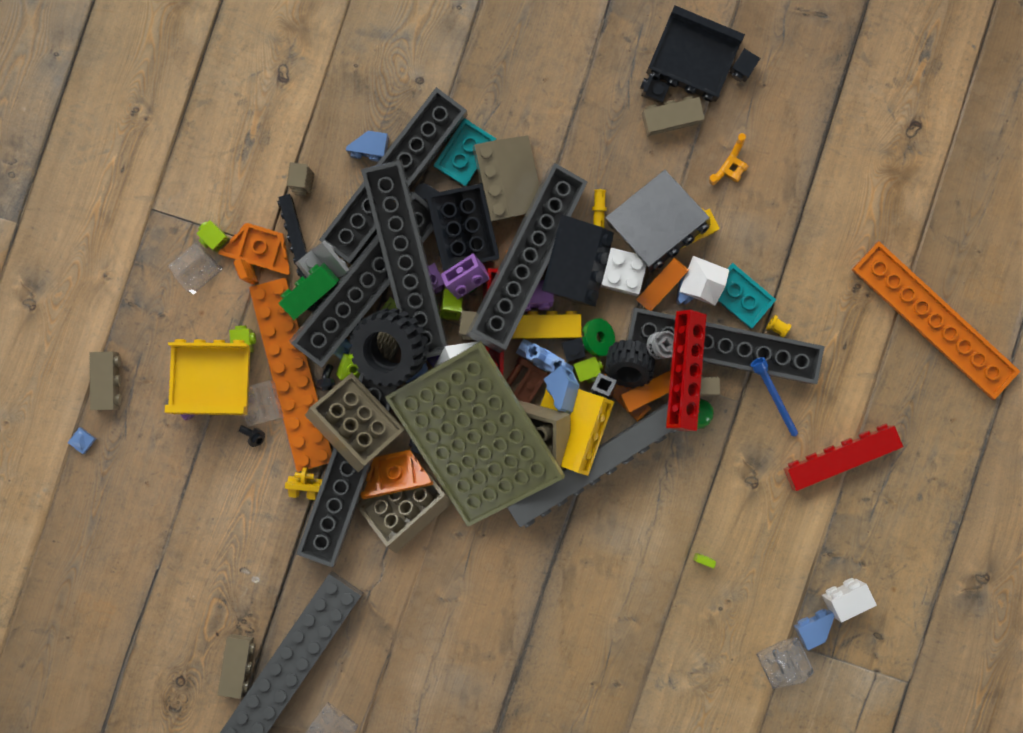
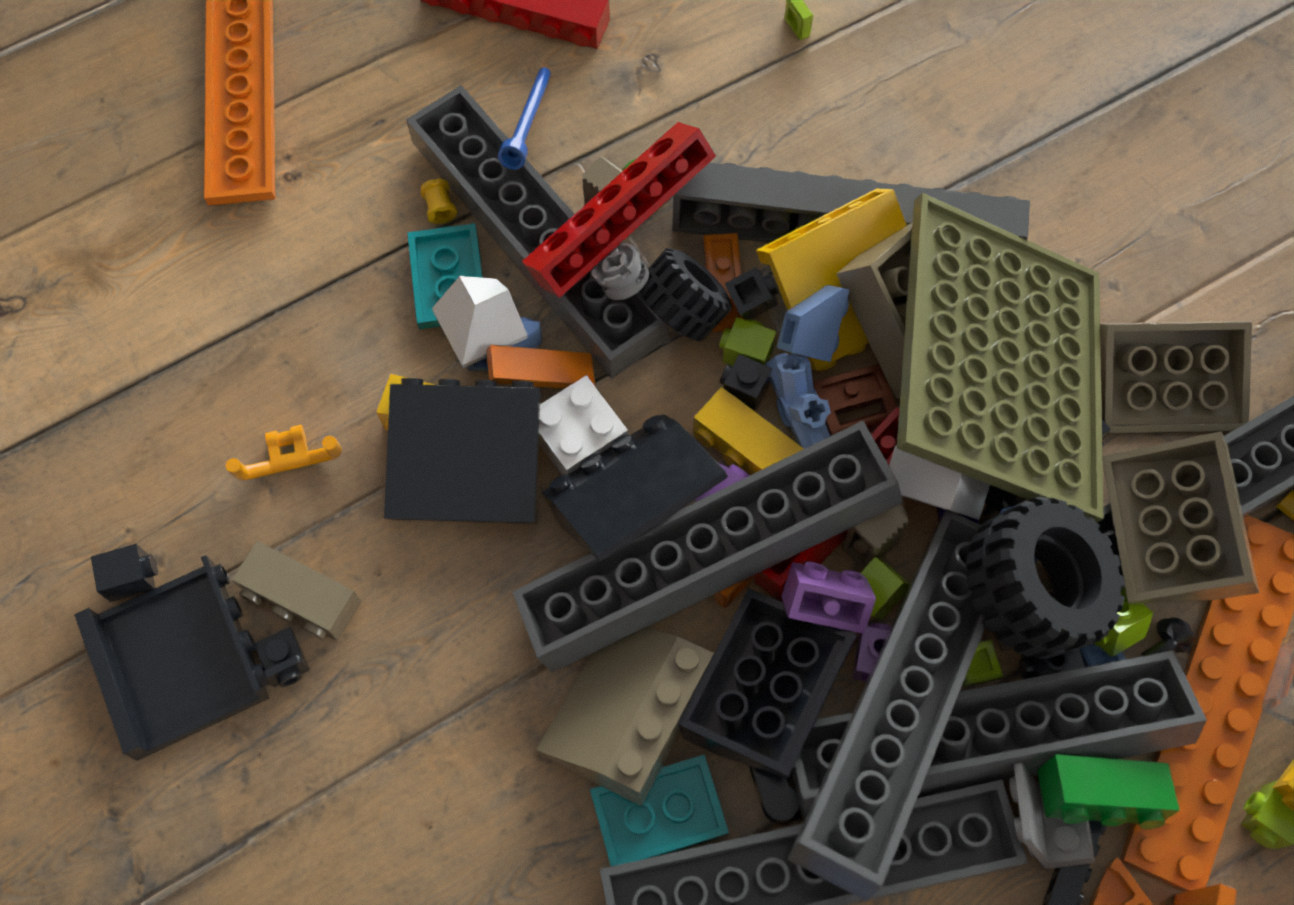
camera: 140 degrees left, 20 degrees down
orange wing [361,450,433,499] -> none
green tile [582,318,615,357] -> none
yellow pin [592,189,607,228] -> none
orange tile [619,371,671,413] -> none

